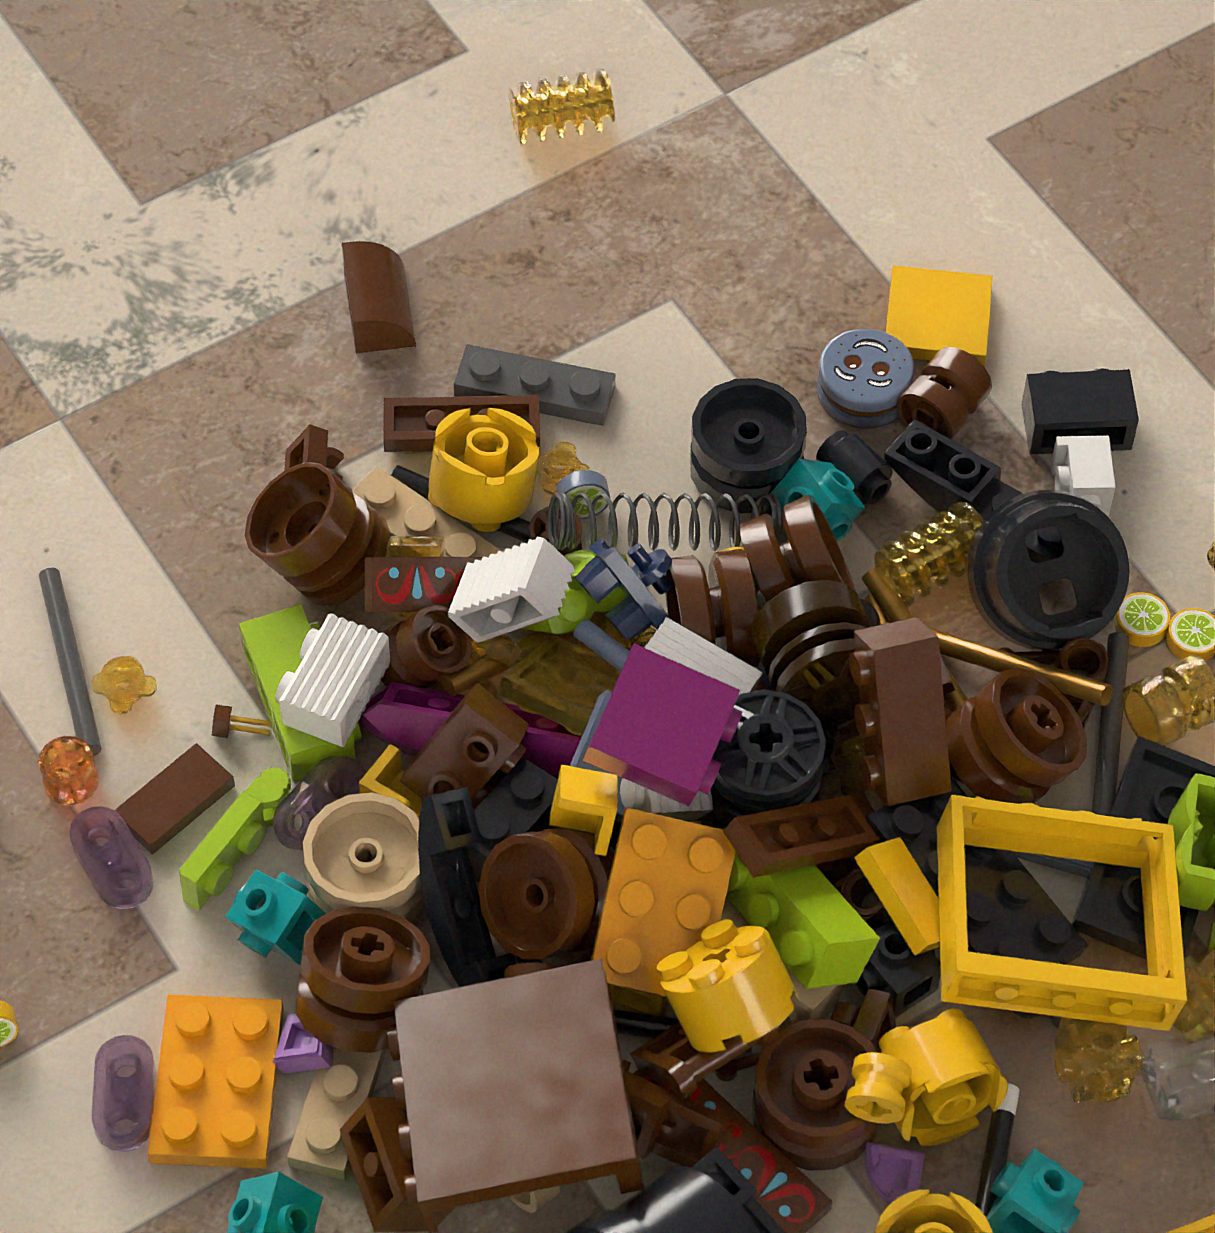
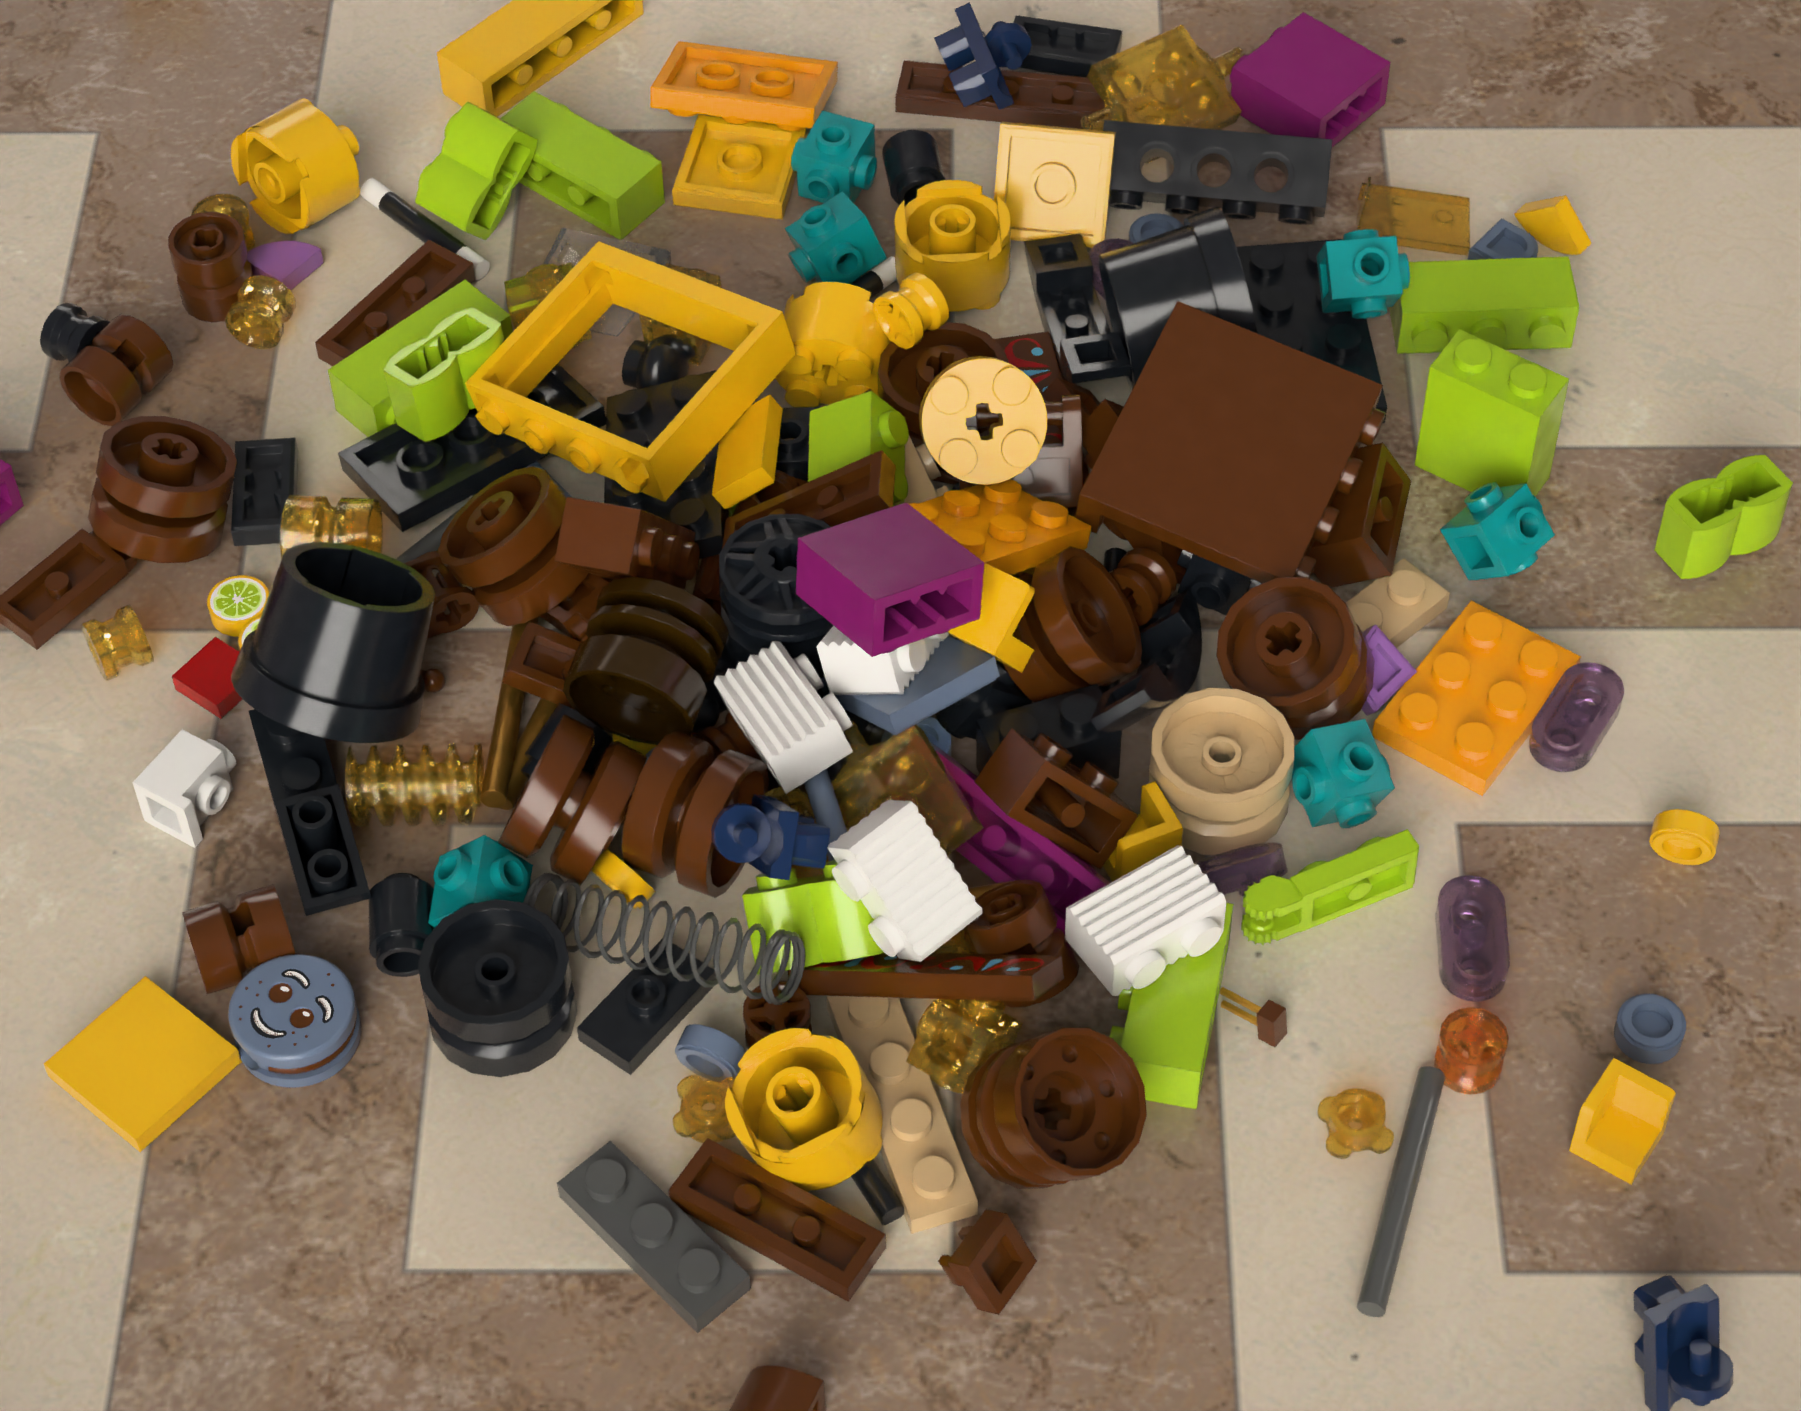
camera: 145 degrees left, 5 degrees down
reddish brown tile [113,743,235,855] -> none
pearl gold bar [930,628,1113,706] -> none
black brick [1021,368,1139,455] -> none
none -> red tile [172,637,242,719]
none -> black plate [577,938,716,1075]

